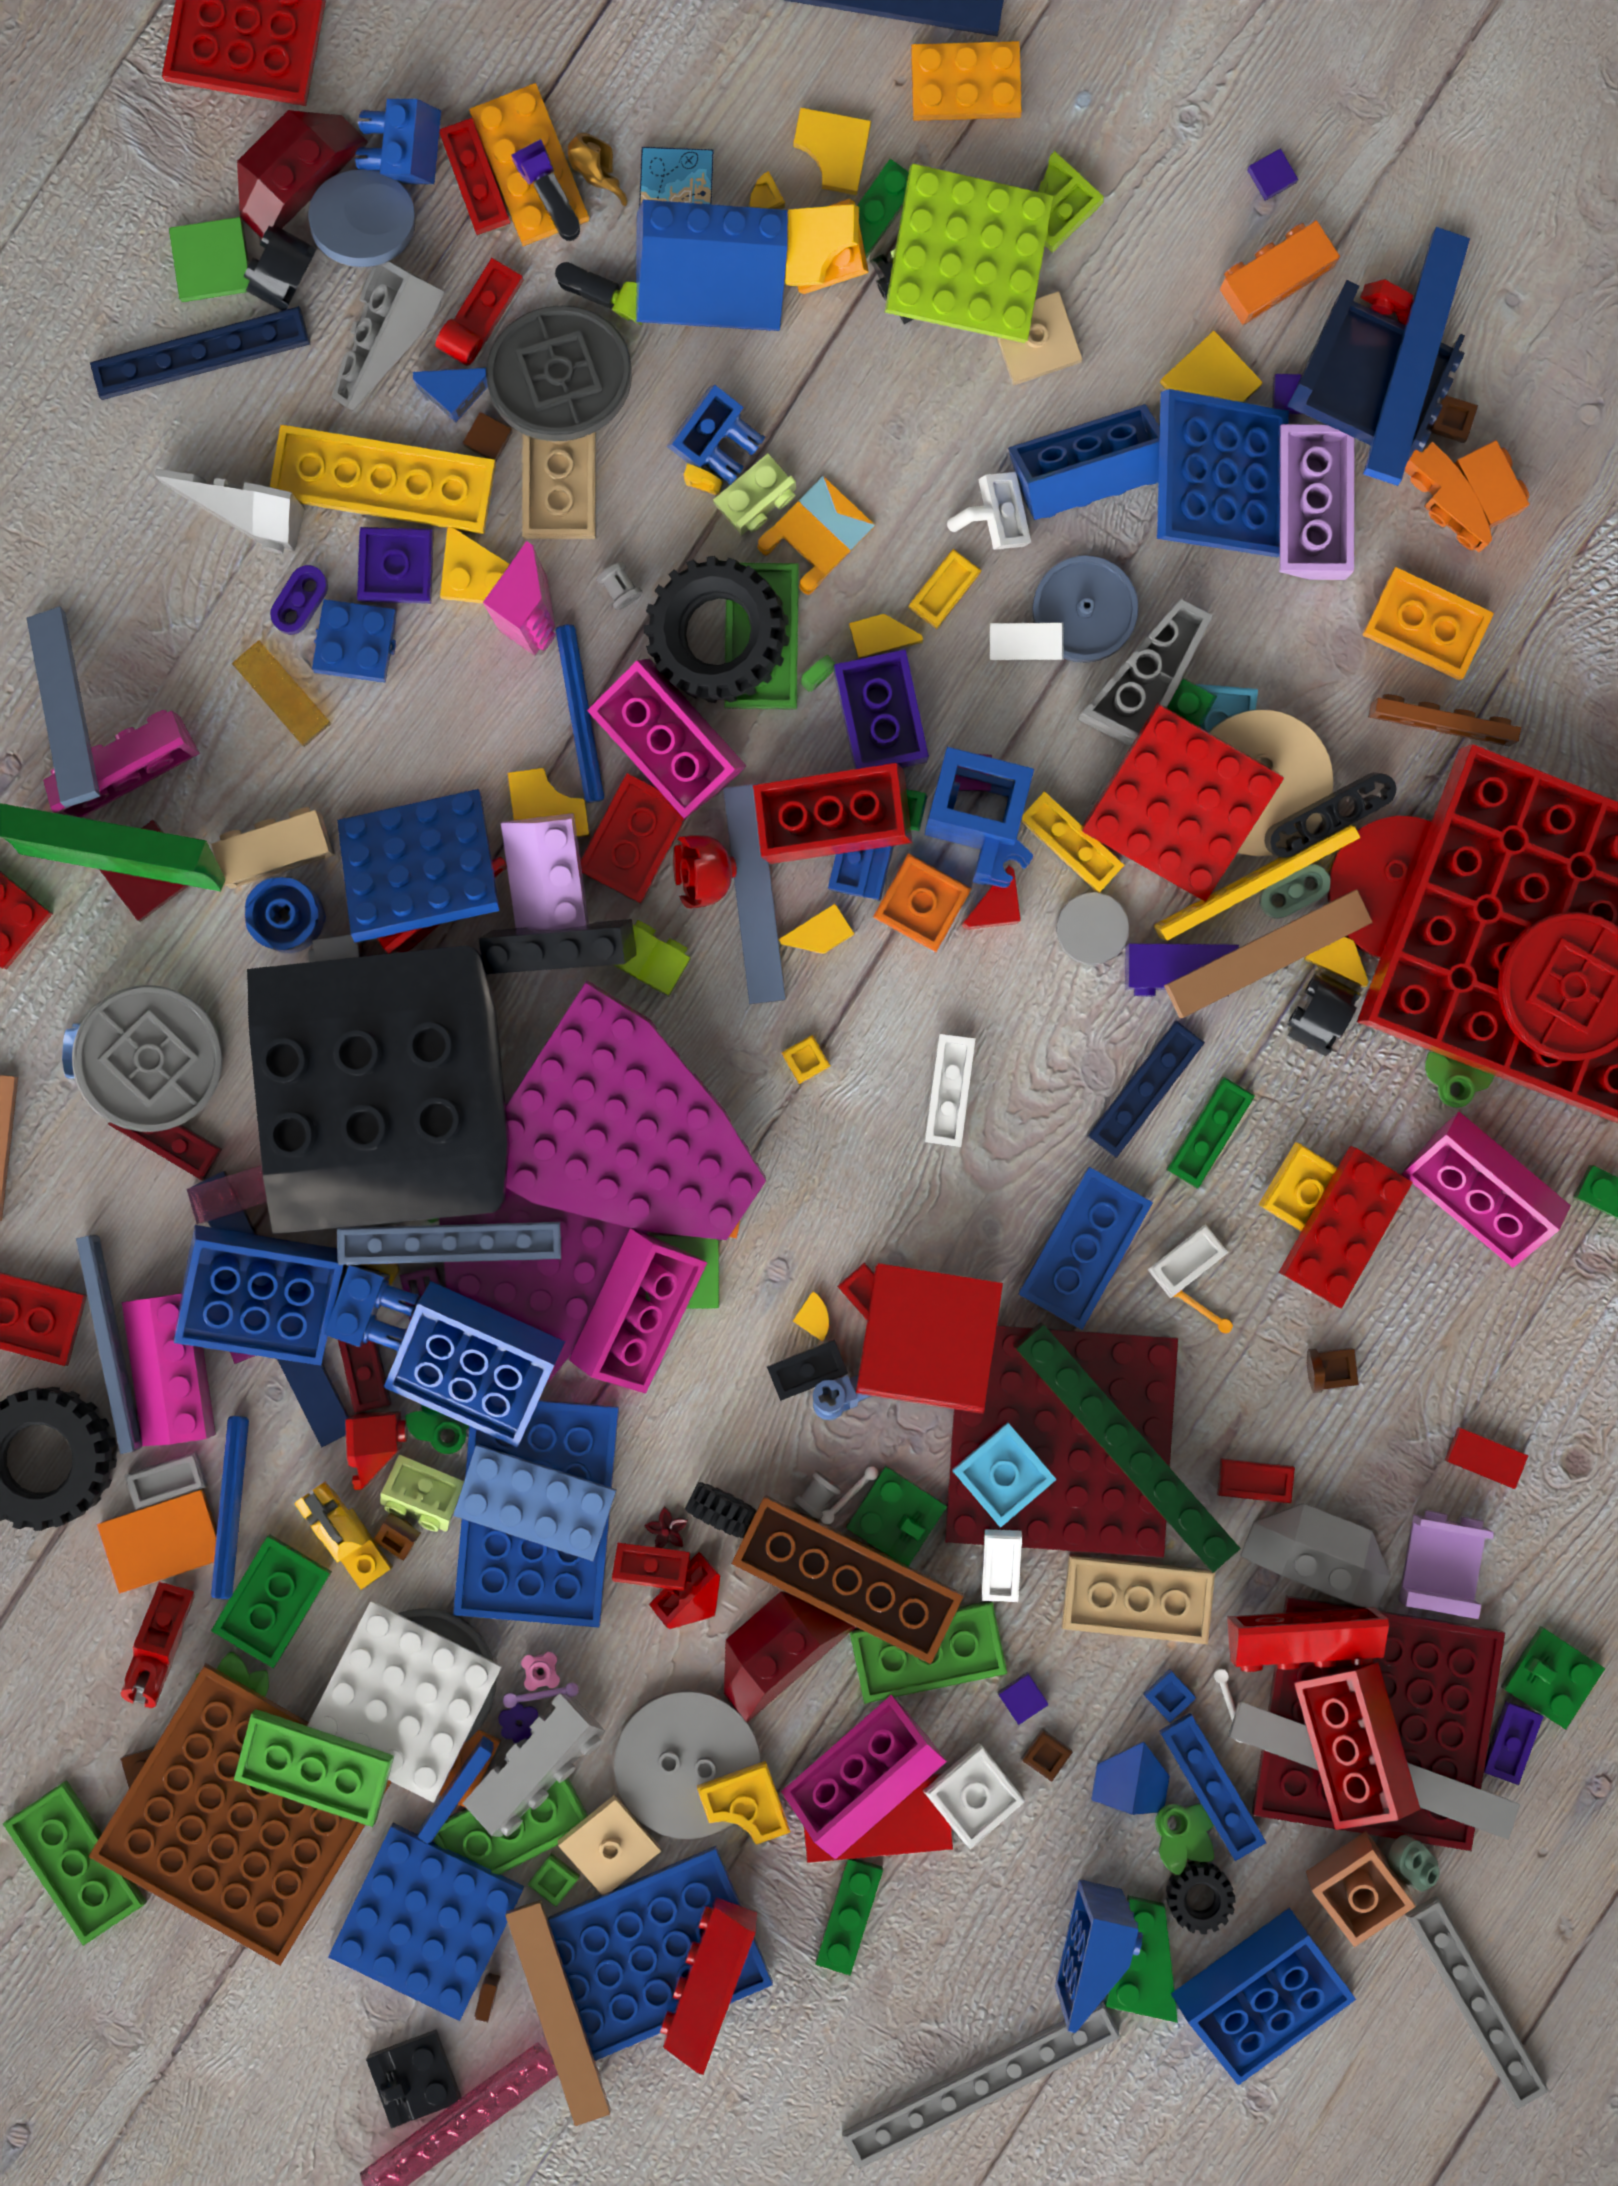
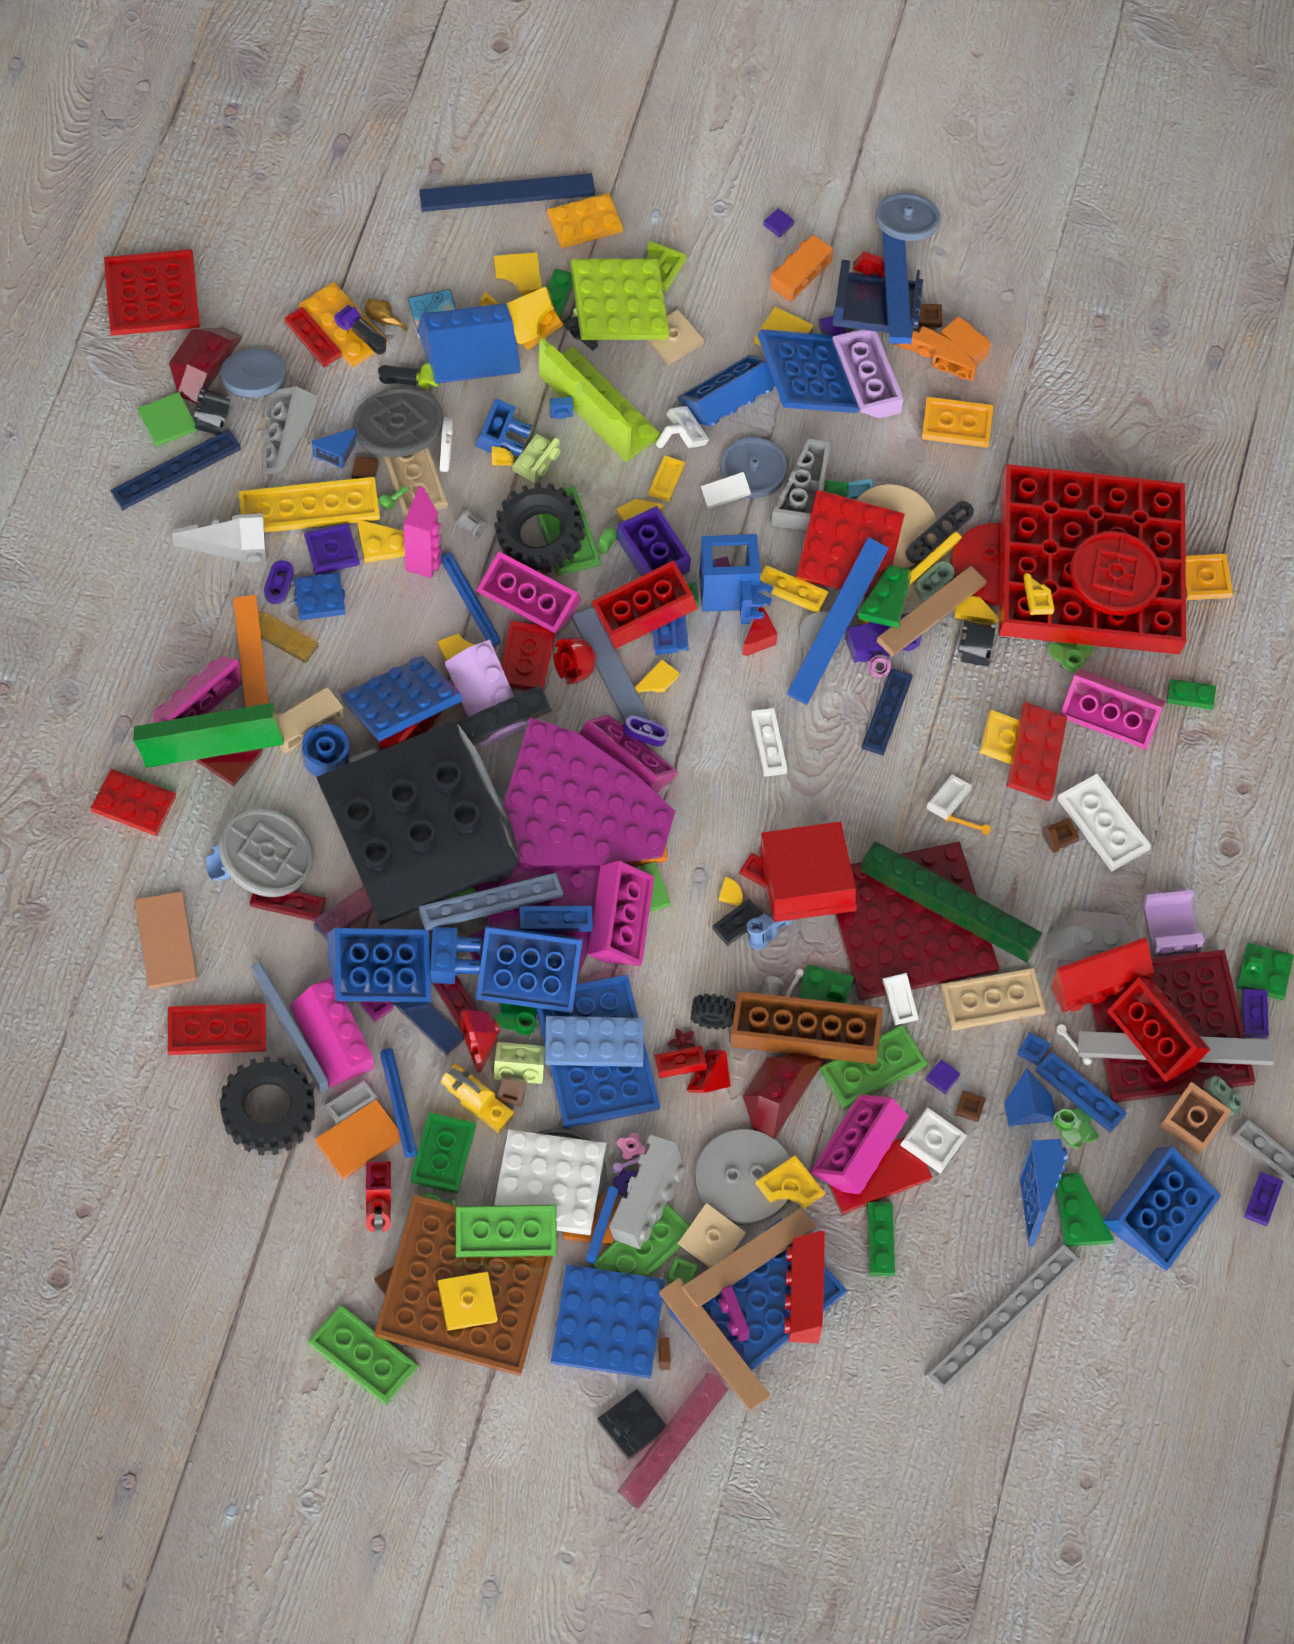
camera: 25 degrees left, 25 degrees down
sand blue tile [26,606,100,808] -> none
blue brick [355,99,441,184] -> none
red plate [435,257,524,367] -> none
lime brick [613,920,691,997] -> none
light orange flag [757,476,875,595] -> none
yellow tile [781,1035,830,1084] -> none
orange plate [873,853,972,953] -> none
medium azure plate [952,1422,1057,1527] -> none
blue plate [1018,1167,1153,1330] -> none
green tile [1166,1077,1255,1189] -> none
black tyre [1166,1861,1236,1934] -> none
red tile [1217,1458,1295,1504] -> none
dark orange plate [1368,694,1522,747] -> none
red tile [1445,1427,1528,1489] -> none
none -> orange tile [233,595,269,707]
none -> bright green hand [378,485,409,509]
none -> yellow plate [438,1272,498,1331]
none -> white tile [440,417,453,472]
none -> blue plate [519,906,593,932]
none -> lime piece [539,337,660,463]
none -> blue plate [549,397,573,419]
none -> dark pink slope [579,715,678,793]
none -> dark purple plate [622,715,669,747]
none -> medium nougat tile [682,1208,816,1308]
none -> magenta plate [718,1286,750,1343]
none -> blue tile [786,537,888,705]
none -> green wing [858,565,911,629]
none -> plate [868,655,891,678]
none -> sand blue piece [876,193,940,241]
none -> yellow tile [1024,573,1054,615]
none -> white plate [1057,774,1151,872]
none -> dark purple plate [1243,1171,1284,1227]

